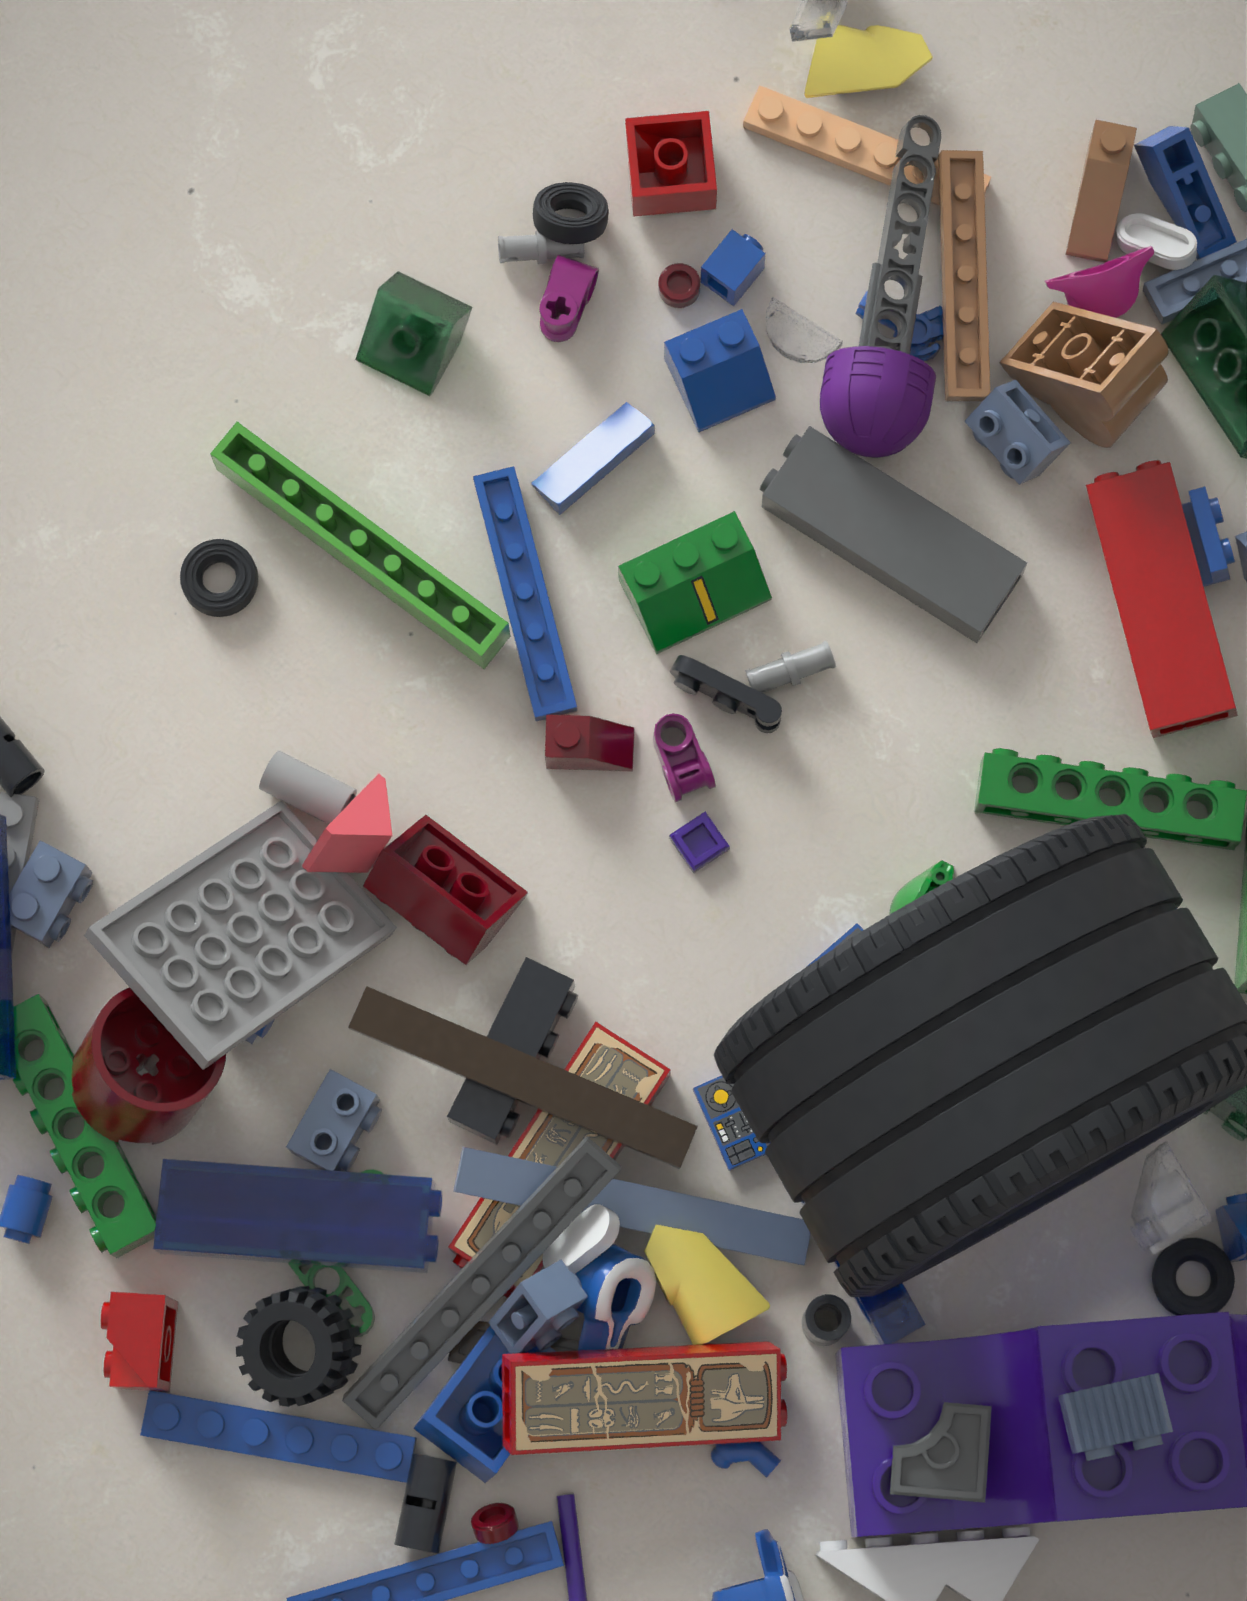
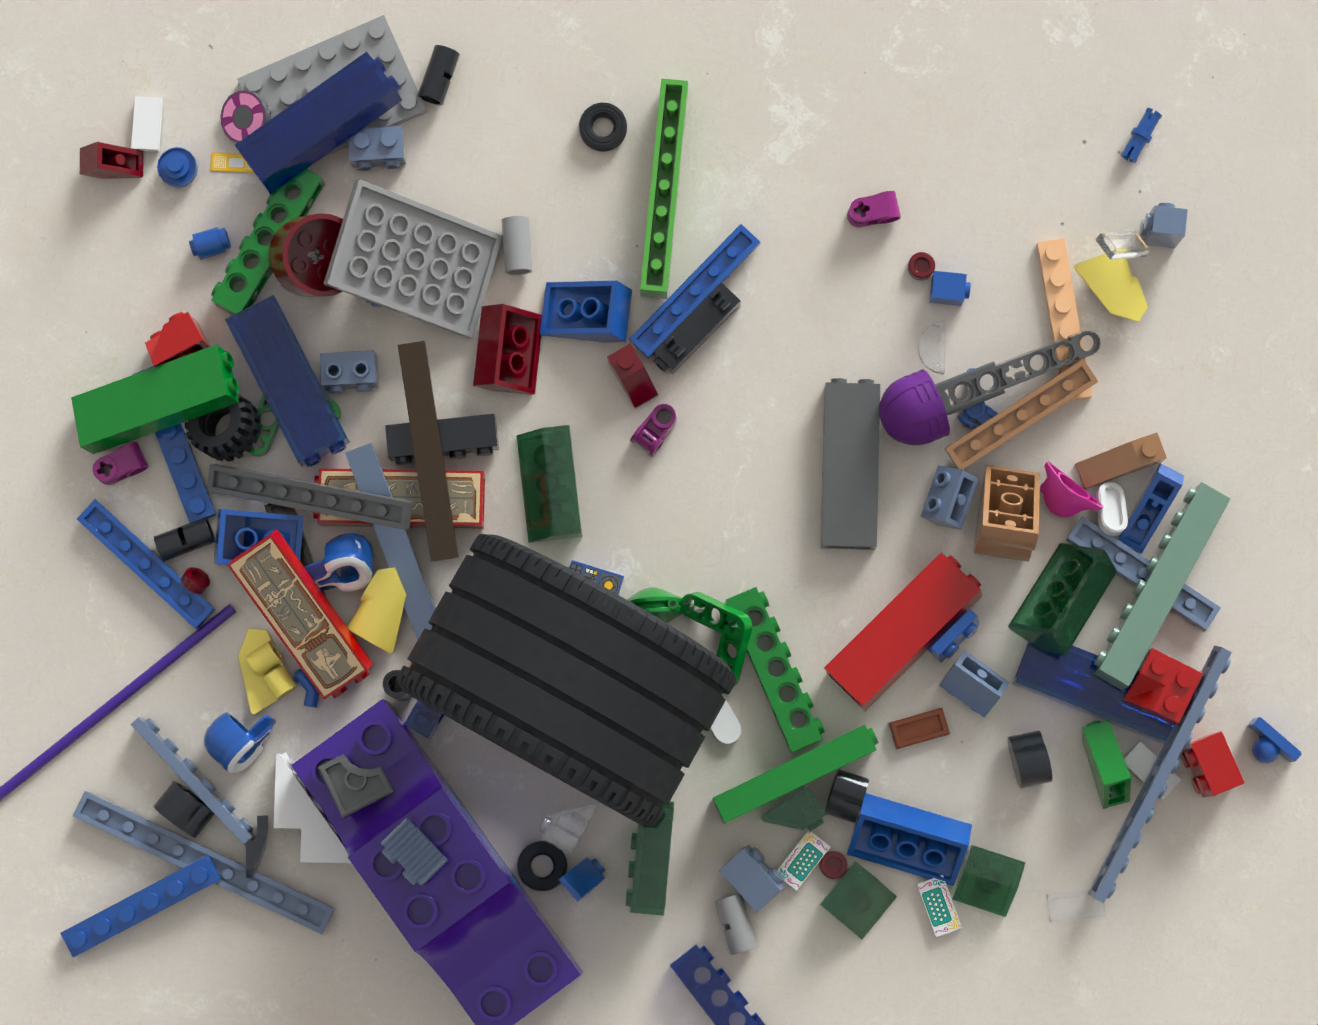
camera: 60 degrees right, 5 degrees up
coral slope [302,774,393,873] -> none
clear green slope [355,271,473,396] -> none
sand blue brick [488,1259,588,1354] -> none
light grey pin [498,230,584,264] -> none
slope [531,402,655,515] -> none
black tyre [533,182,609,244] -> none
white tile [543,1204,620,1274] -> none
green slope [618,511,772,654] -> none
red slope [625,111,717,217] -> none
blue slope [664,309,776,433] -> none
dark purple tile [669,811,730,873] -> none
black plate [670,655,782,734] -> none
light grey pin [745,641,836,693] -> none
none -> green brick [71,345,239,454]
none -> magenta piece [92,442,149,485]
none -> light yellow panel [238,628,297,714]
none -> clear green slope [517,425,583,543]
none -> blue slope [540,281,632,342]
none -> black brick [653,282,741,374]
none -> green beam [680,592,752,686]

